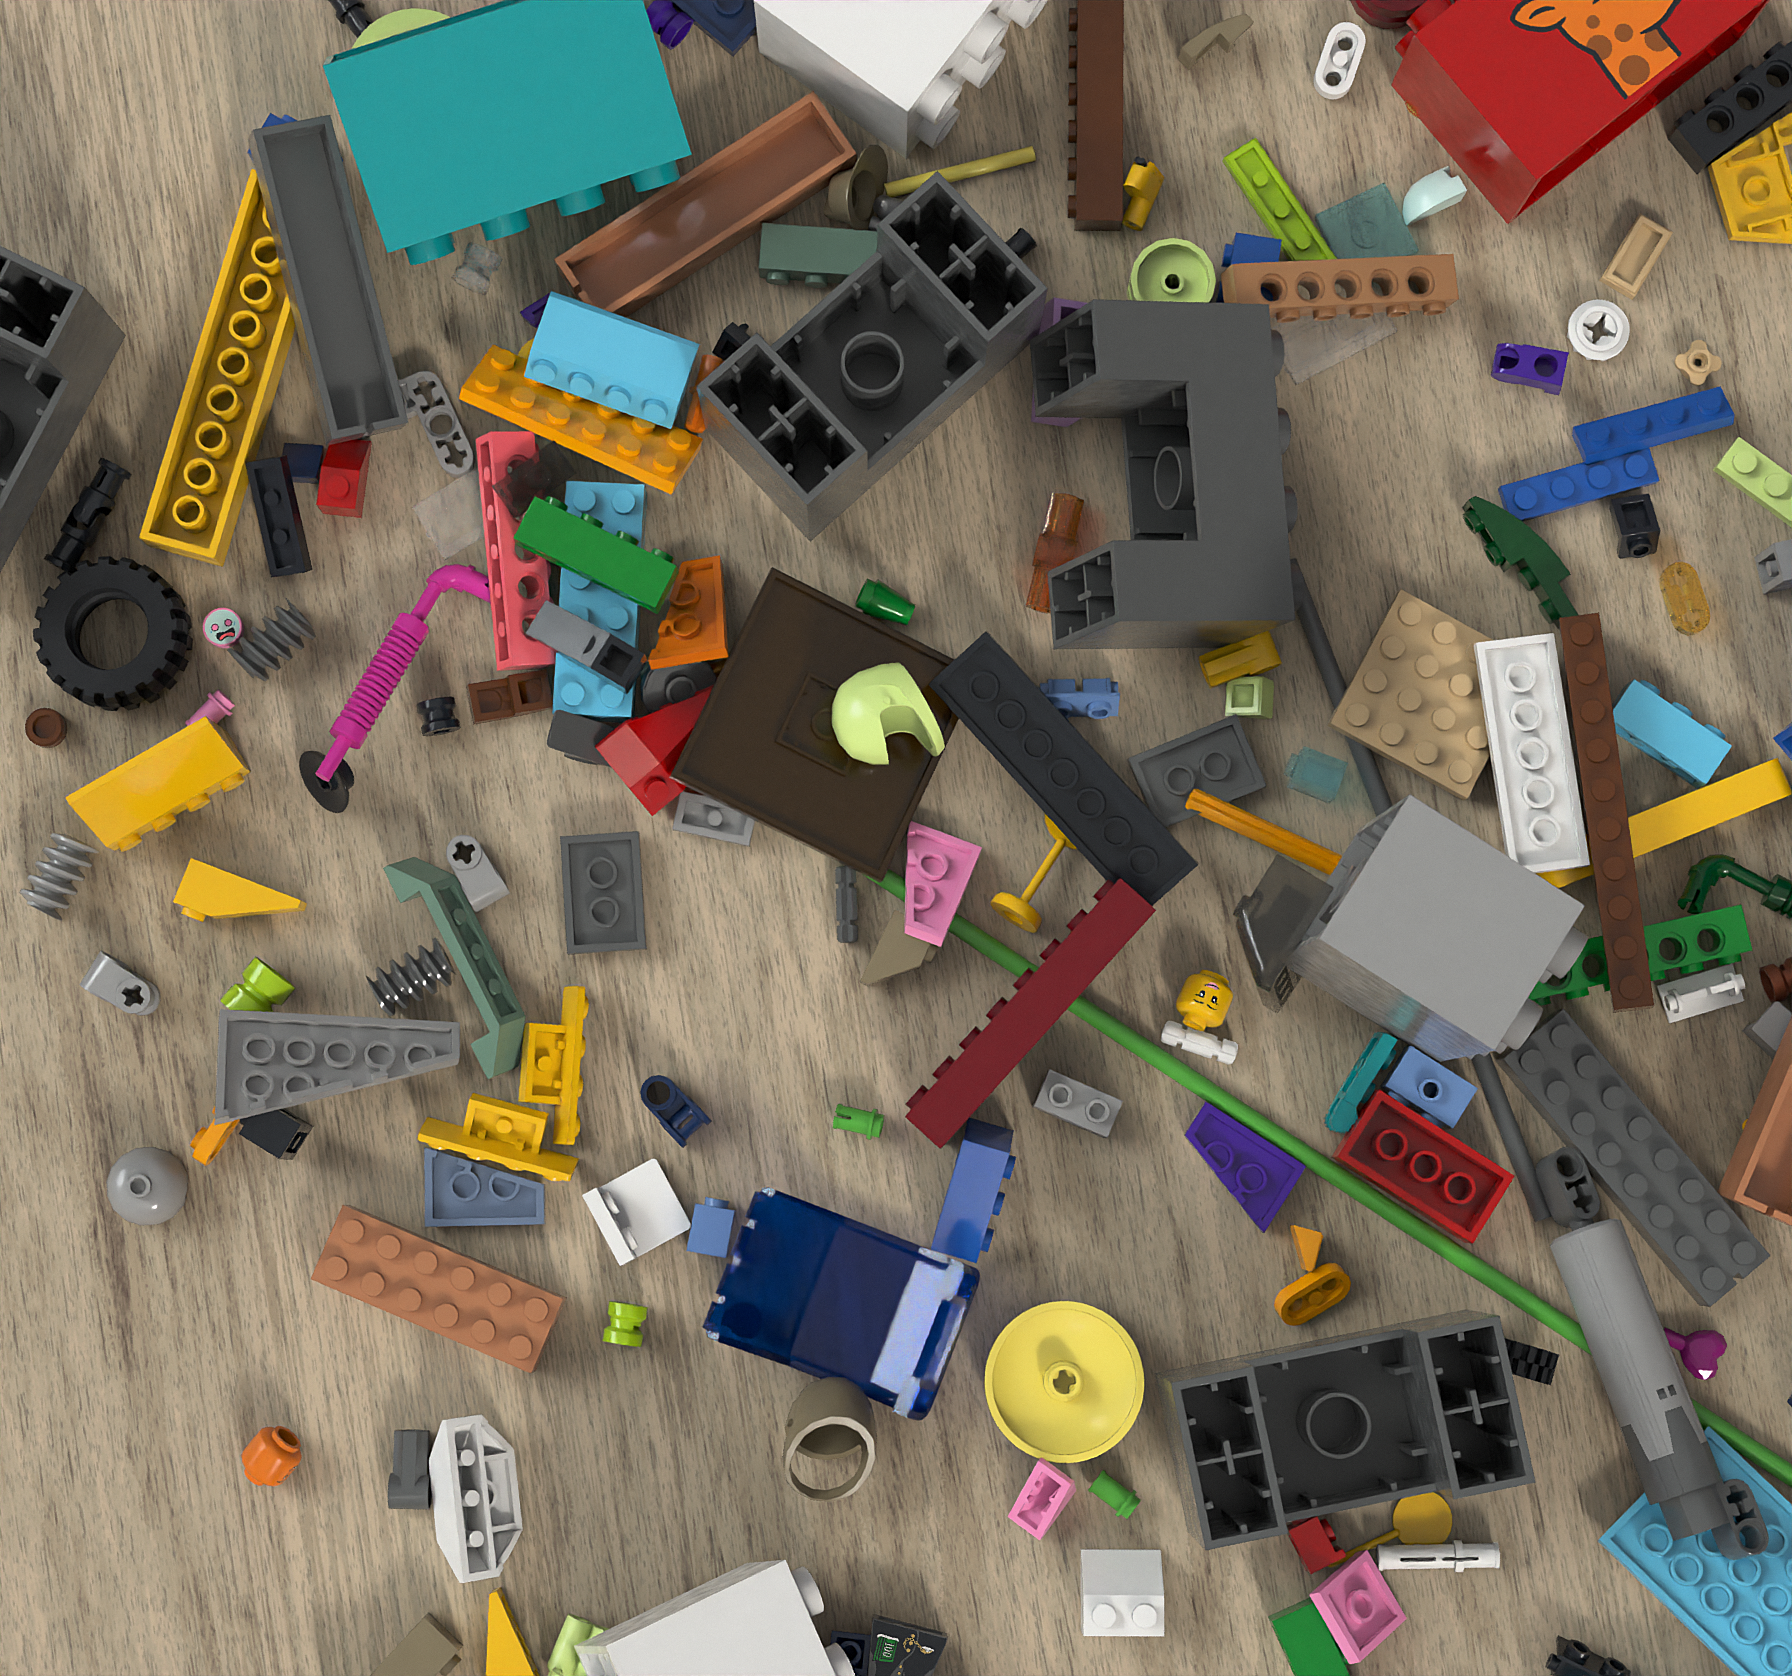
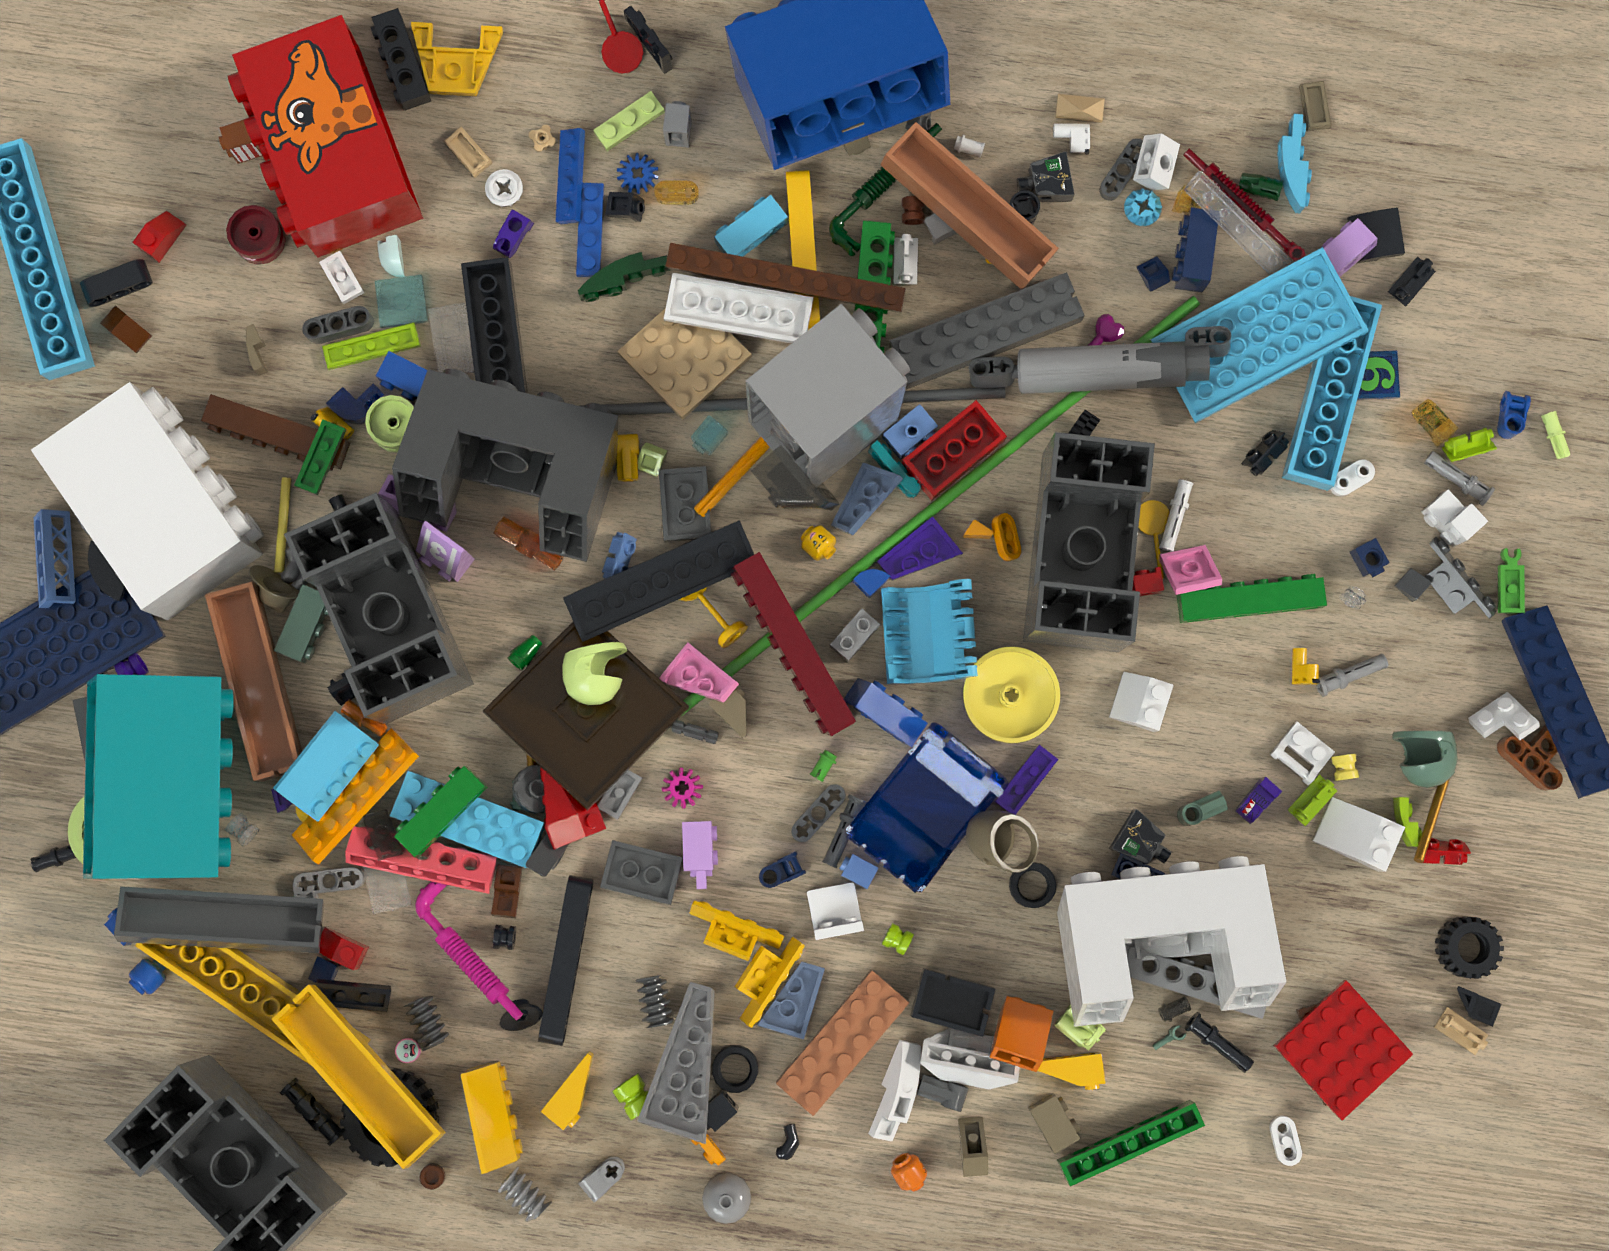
camera: 70 degrees left, 0 degrees up
bright pink pin [185,689,235,726] -> none
sand green slope [383,857,526,1079] -> none
light grey piece [446,835,510,913] -> none
slope [526,600,648,694] -> none
orange wing [648,555,728,670] -> none
bright pink slope [1008,1457,1076,1540] -> none
bright green pin [1088,1470,1141,1519] -> none
white axle [1161,1021,1238,1065] -> none
medium nougat brick [1221,254,1459,323] -> none
white plate [1313,22,1366,99] -> none
none -> blue head [128,959,166,995]
none -> yellow piece [271,984,446,1169]
none -> green plate [294,419,346,496]
none -> dark grey beam [302,306,374,344]
none -> white plate [319,251,364,304]
none -> clear blue brick [326,383,384,424]
none -> lavender slope [416,521,475,582]
none -> black brick [461,257,528,393]
none -> black beam [538,875,594,1046]
none -> blue gear [617,153,659,194]
none -> dark pink gear [662,767,703,809]
none -> lavender hinge [682,821,718,889]
none -> black tyre [712,1045,758,1093]
none -> black arm [776,1123,799,1160]
none -> dark grey beam [791,784,846,842]
none -> dark grey pin [822,794,869,868]
none -> sand blue wing [831,463,903,535]
none -> blue brick [853,569,891,599]
none -> white slope [868,1040,921,1141]
none -> medium azure hinge [881,579,978,684]
none -> black piece [910,968,996,1037]
none -> dark tan slope [958,1117,988,1177]
none -> orange brick [989,996,1054,1072]
none -> dark purple plate [995,745,1058,815]
none -> black tyre [1009,862,1057,908]

